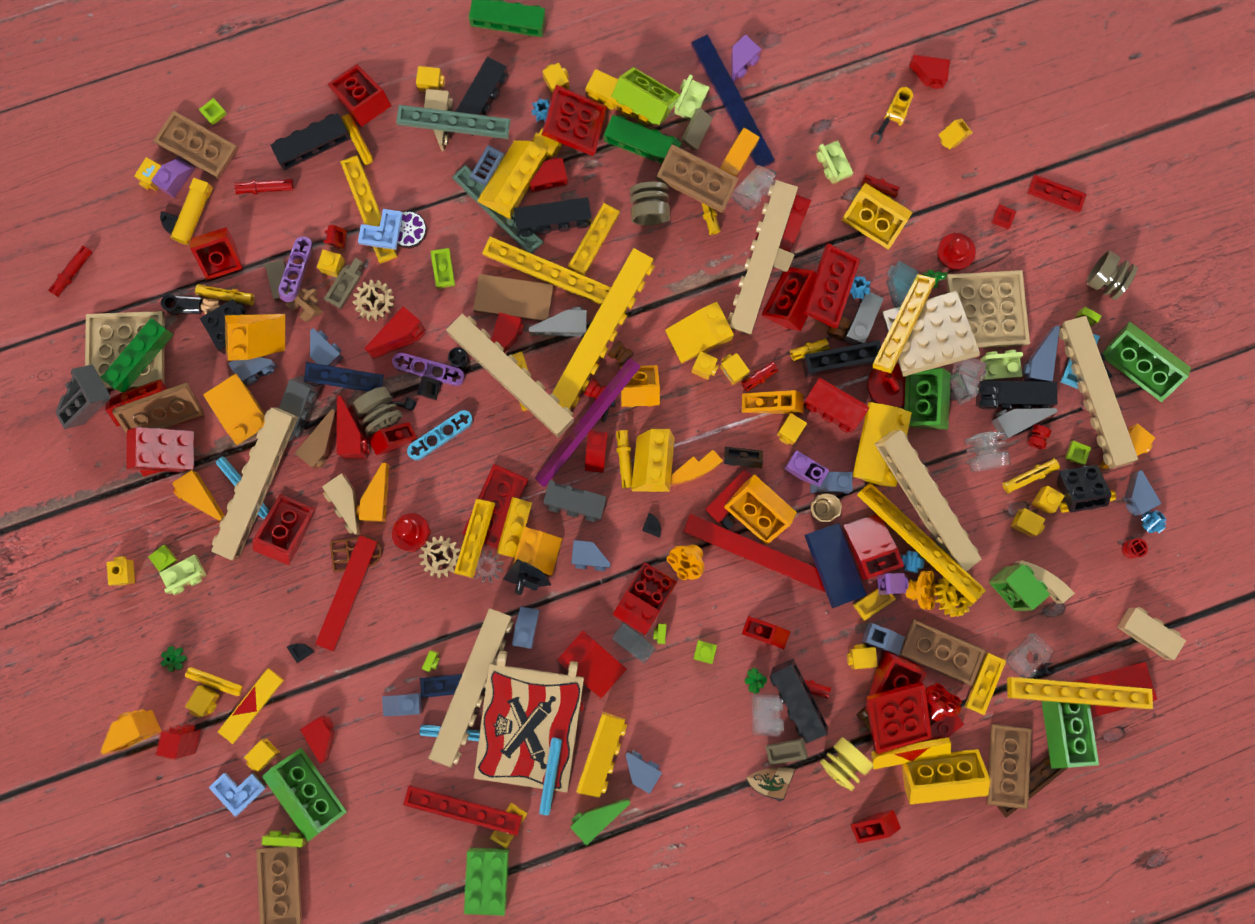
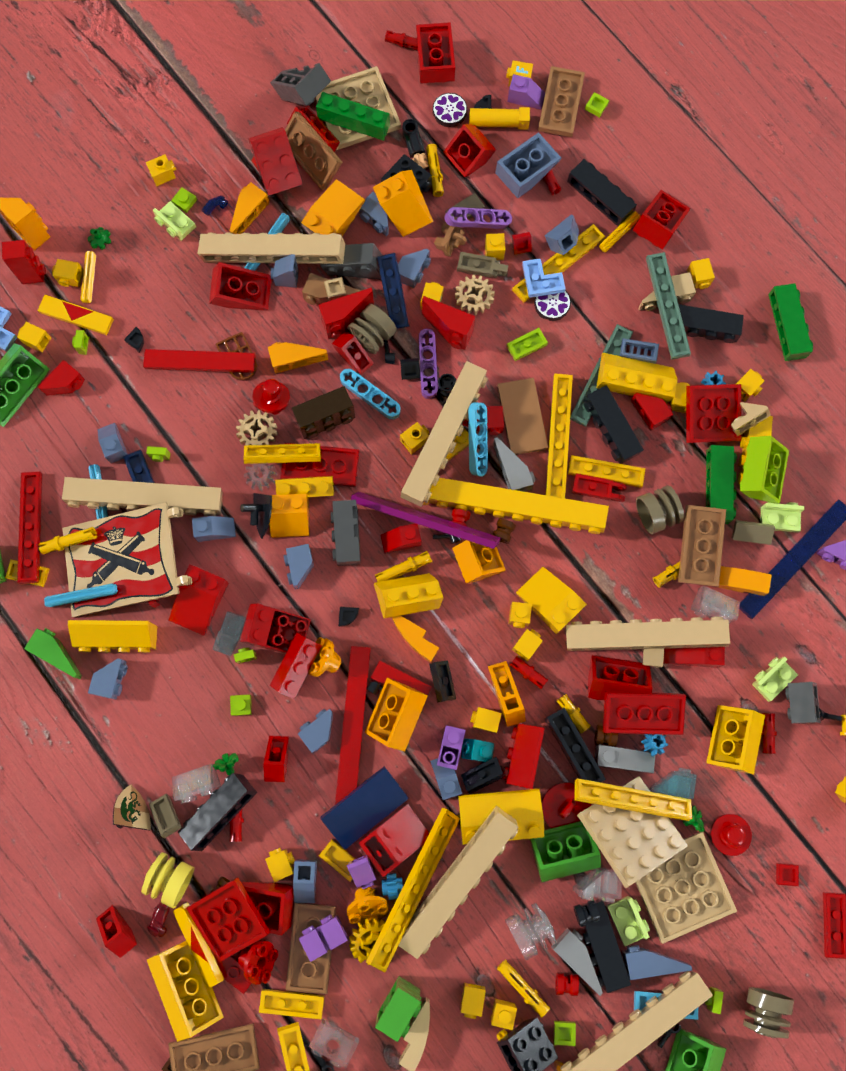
camera: 75 degrees right, 5 degrees down
tan slope [322,473,361,535] -> none
tan hair [810,493,842,522] -> none
none -> yellow pin [38,527,97,555]
none -> lime plate [72,330,89,355]
none -> dark red arm [147,900,171,937]
none -> clear blue arm [202,195,228,216]
none -> red brick [270,633,322,699]
none -> sand blue slope [271,254,299,288]
none -> dark brown brick [292,386,355,439]
none -> sand blue slope [298,709,334,754]
none -> medium lavender piece [299,914,349,962]
none -> tan tile [324,277,347,301]
none -> yellow brick [400,422,430,455]
none -> red slope [416,22,455,84]
none -> yellow brick [420,282,444,310]
none -> tile [433,93,467,127]
none -> teal bracket [461,738,494,762]
none -> black plate [461,757,506,794]
none -> medium azure beam [468,402,488,476]
none -> sand blue slope [495,132,561,198]
none -> sand blue slope [545,214,579,255]
none -> red hinge [572,474,627,502]
none -> tan slope [731,402,771,436]
none -> dark grey brick [785,682,821,724]

